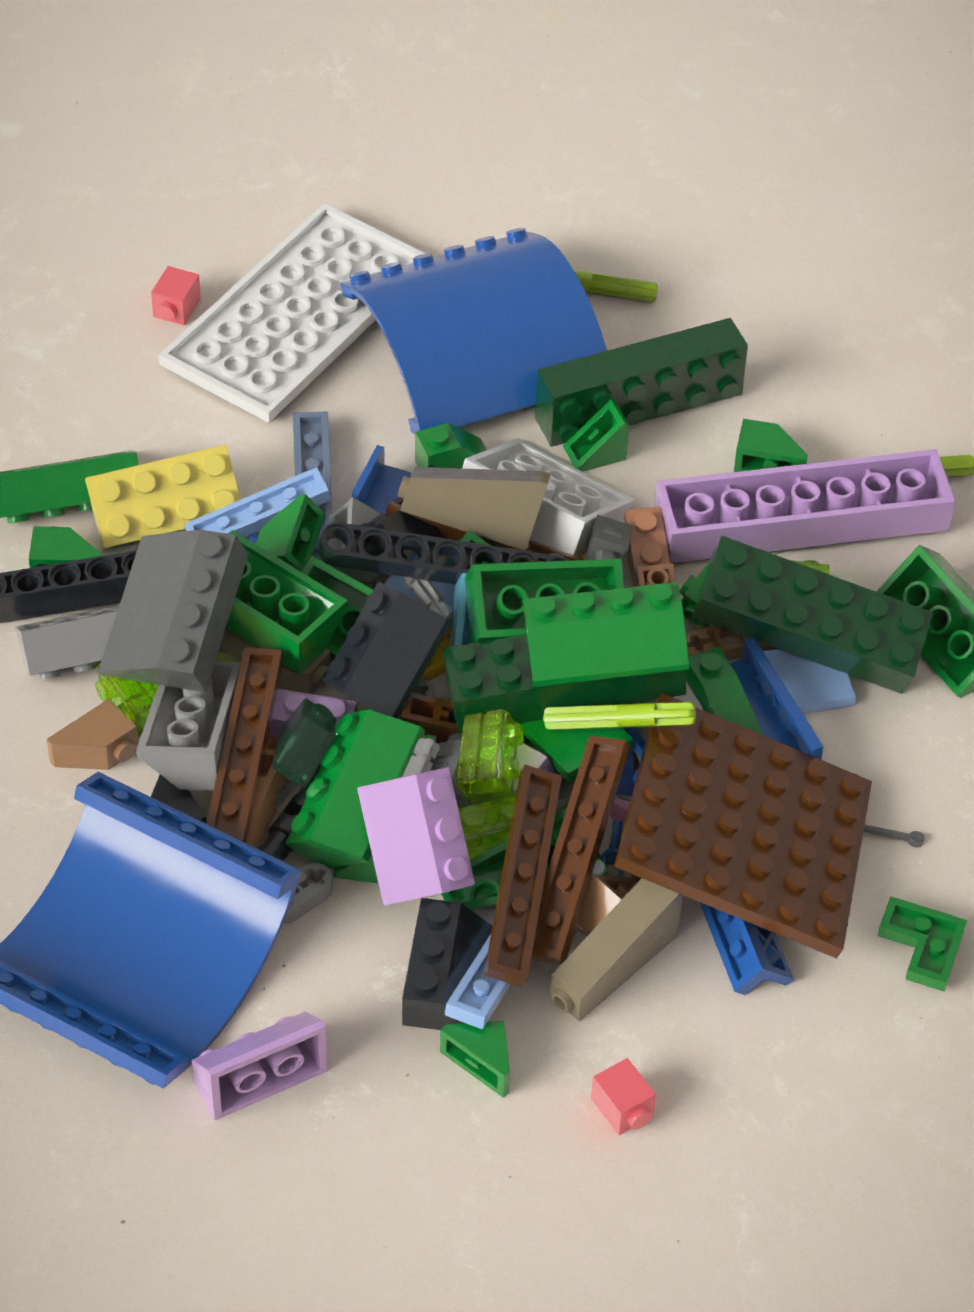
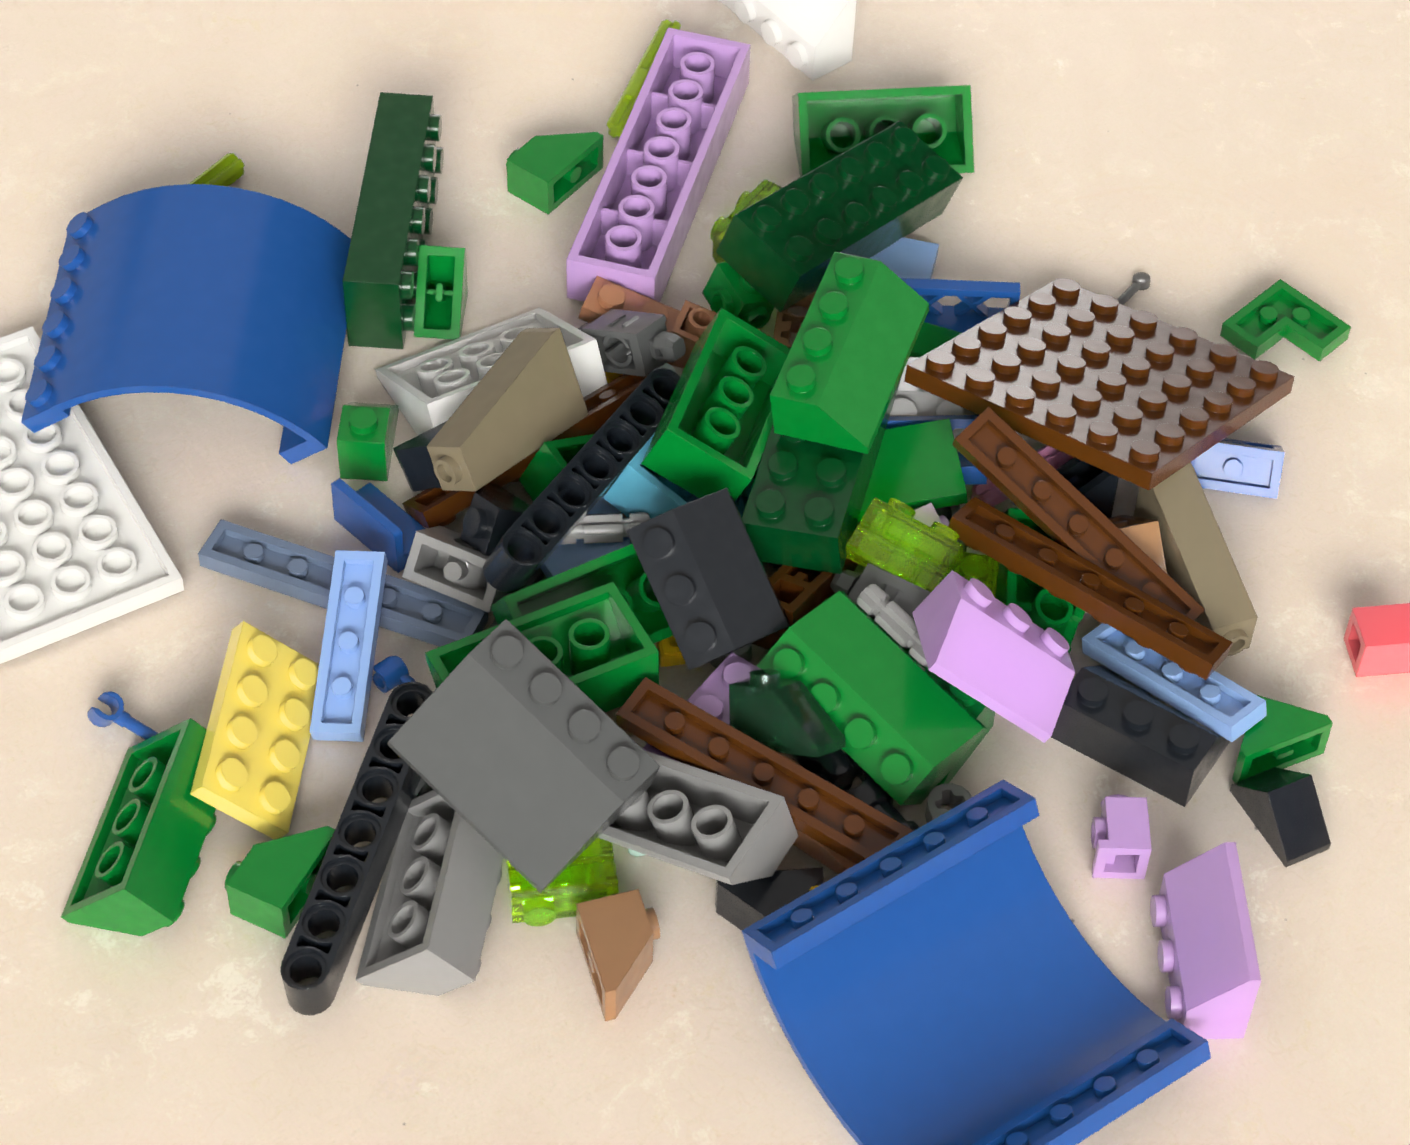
camera: 65 degrees left, 0 degrees up
green slope [256,494,326,572] -> none
lime axle [543,702,696,730] -> none
none -> blue hand [87,692,158,740]
none -> lavender brick [1091,794,1152,879]
none -> black slope [1230,767,1331,868]

